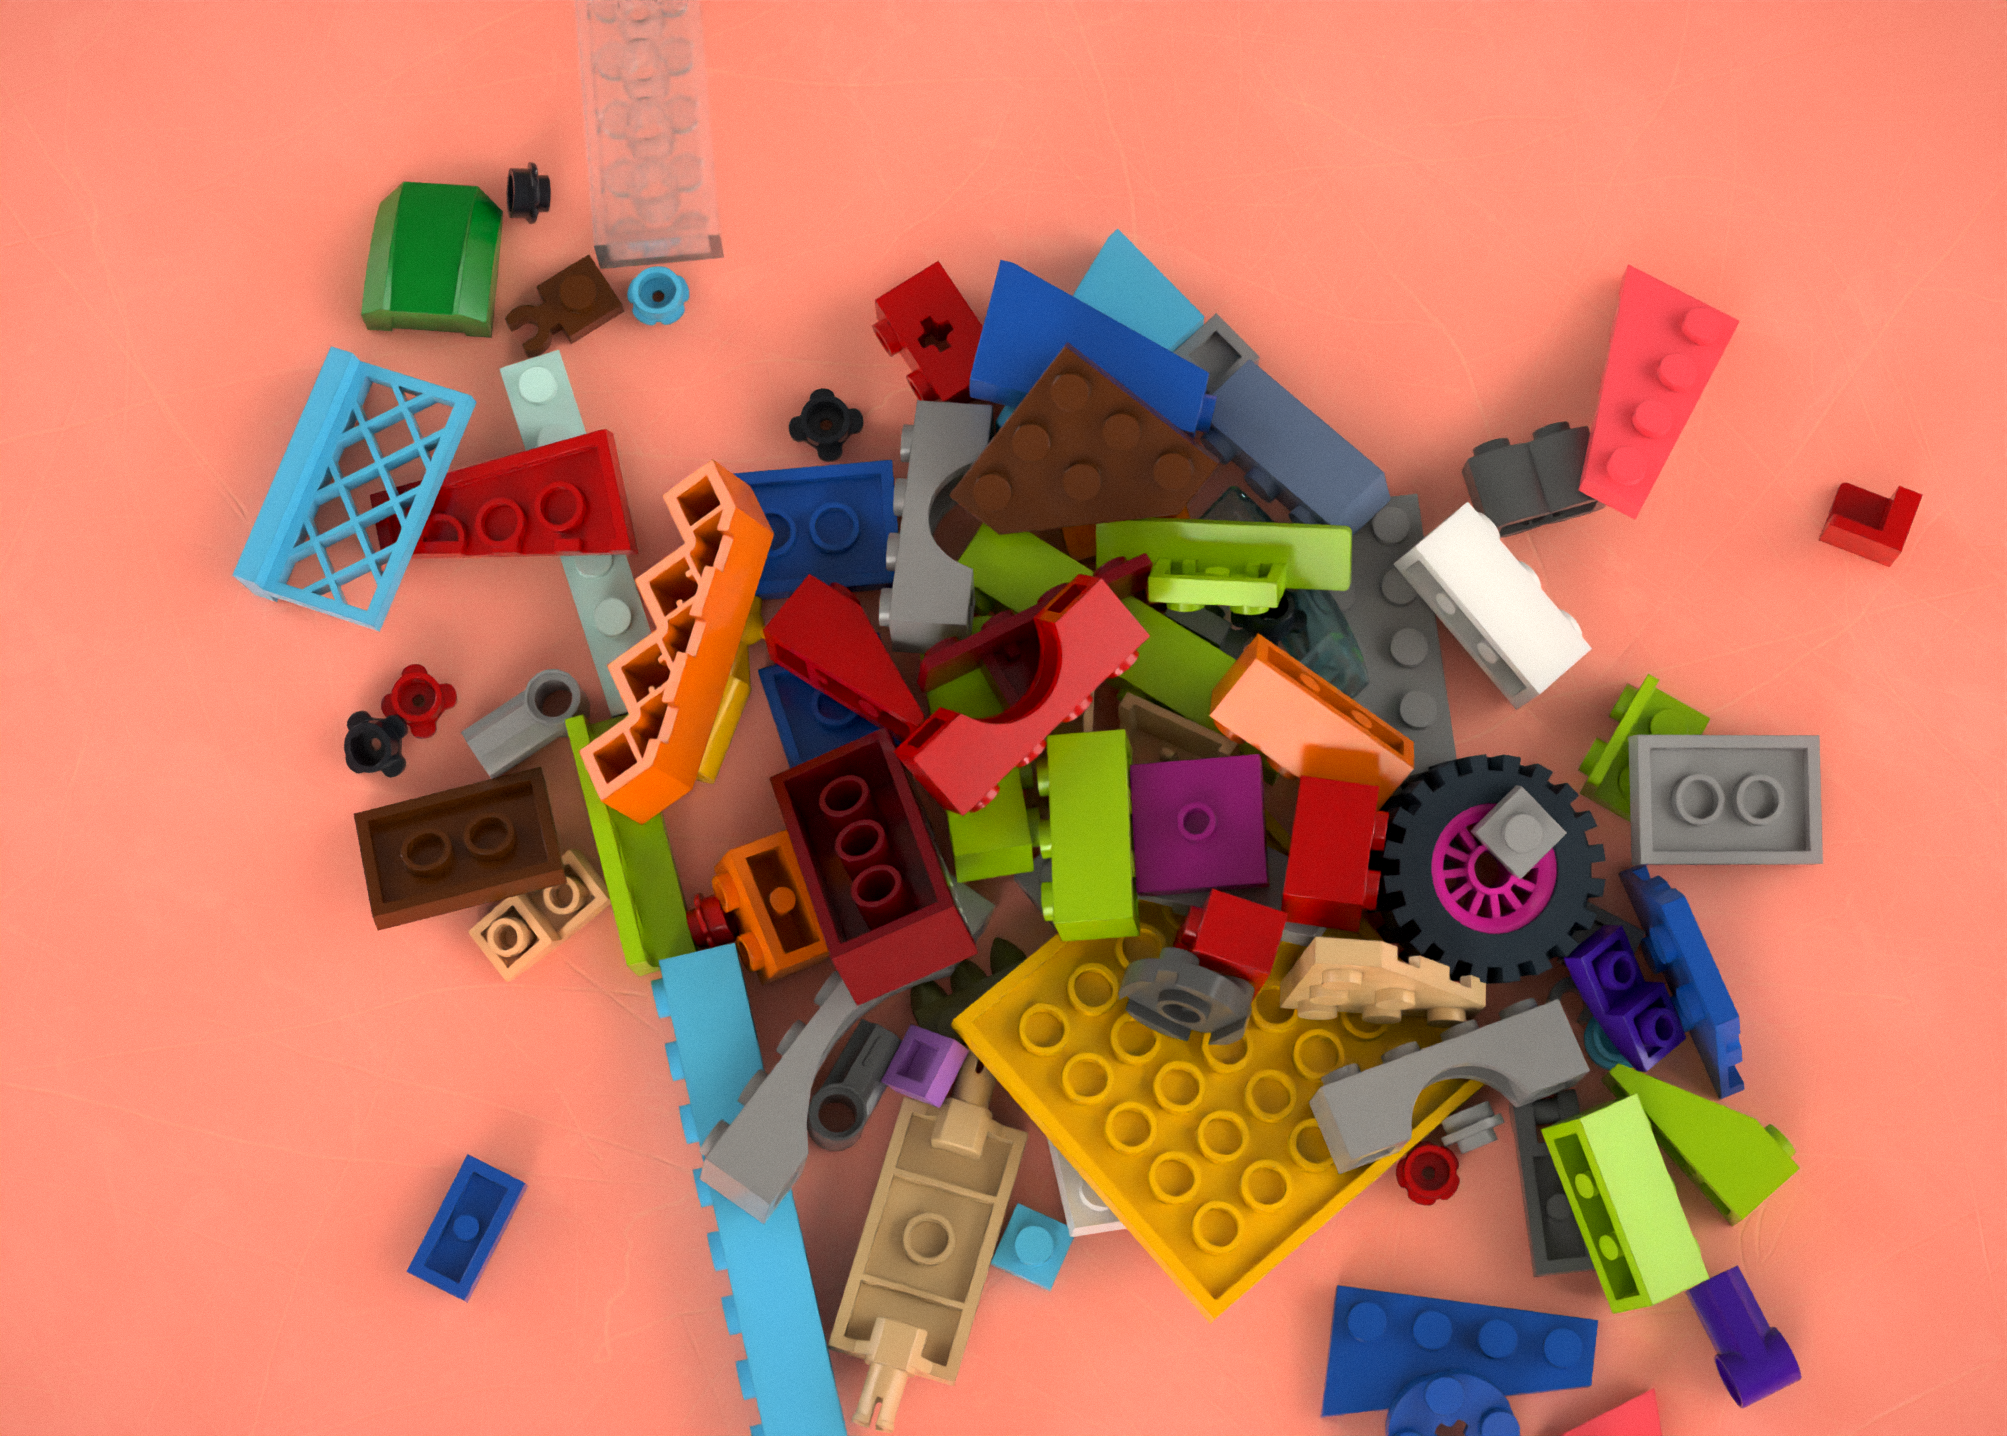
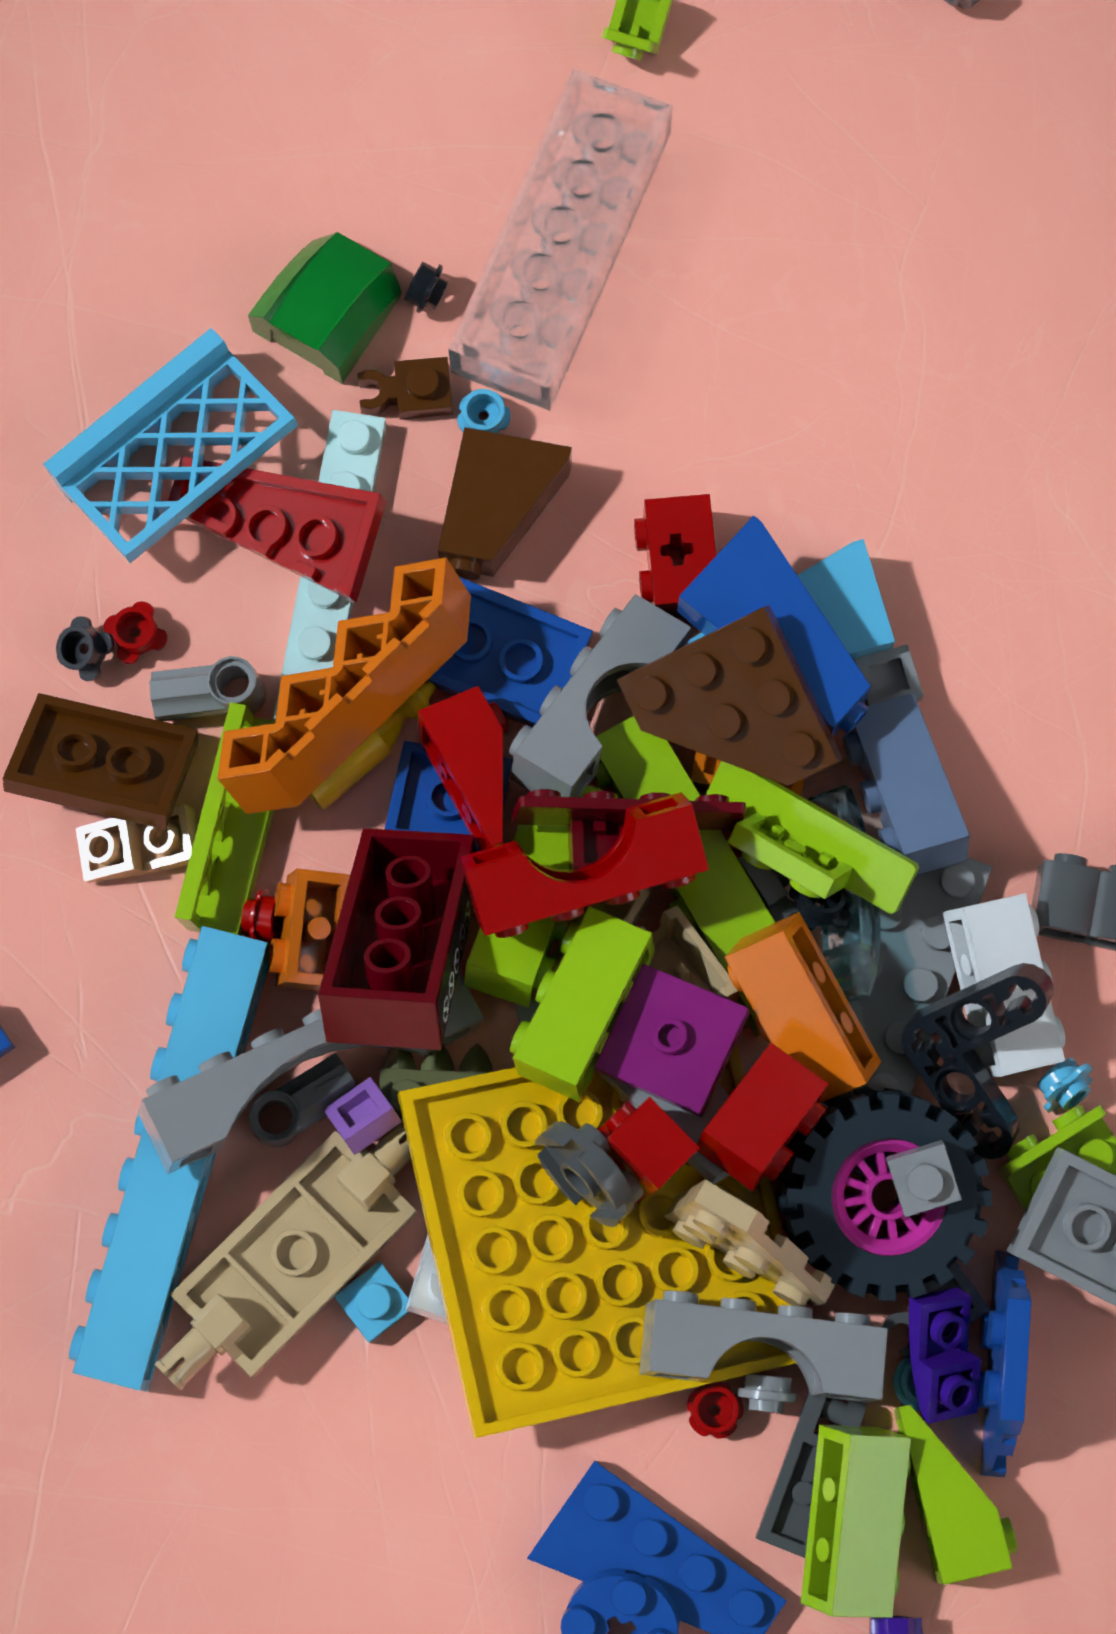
camera: 30 degrees right, 0 degrees up
black plate [789,388,864,462] -> none
none -> reddish brown slope [438,427,572,580]
none -> black beam [901,963,1054,1159]
none -> medium azure plate [1038,1058,1093,1113]

